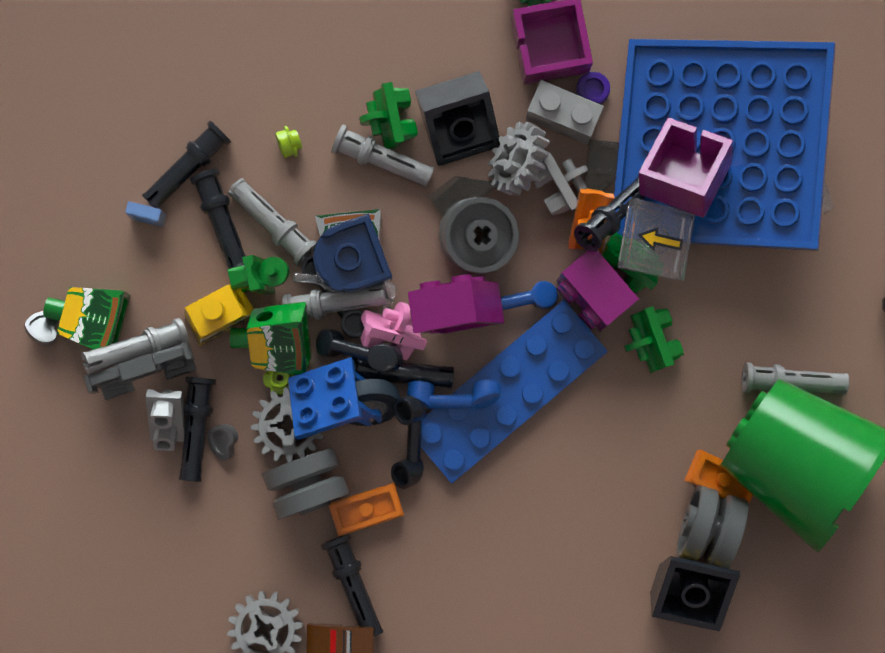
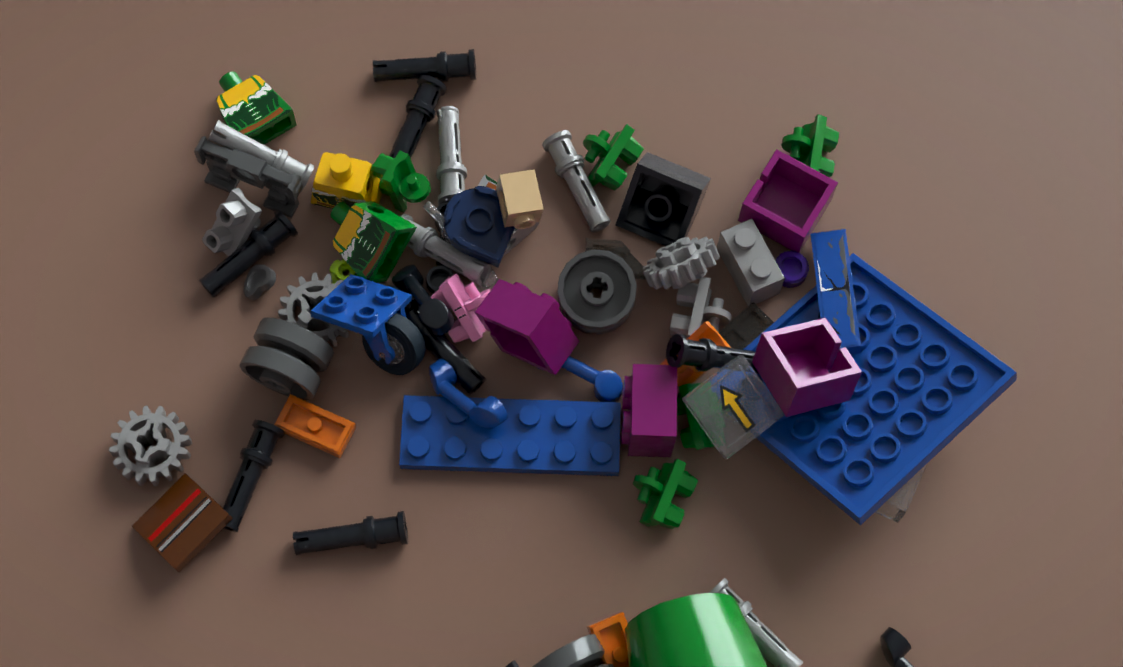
camera: 45 degrees right, 15 degrees down
piece [25,311,58,346] -> none
medium blue tile [125,201,166,227] -> none
lime plate [275,126,302,158] -> none
black bar [391,396,427,489] -> none
none -> black pin [293,511,408,555]
none -> tan brick [496,169,544,229]
none -> blue tile [811,229,862,354]

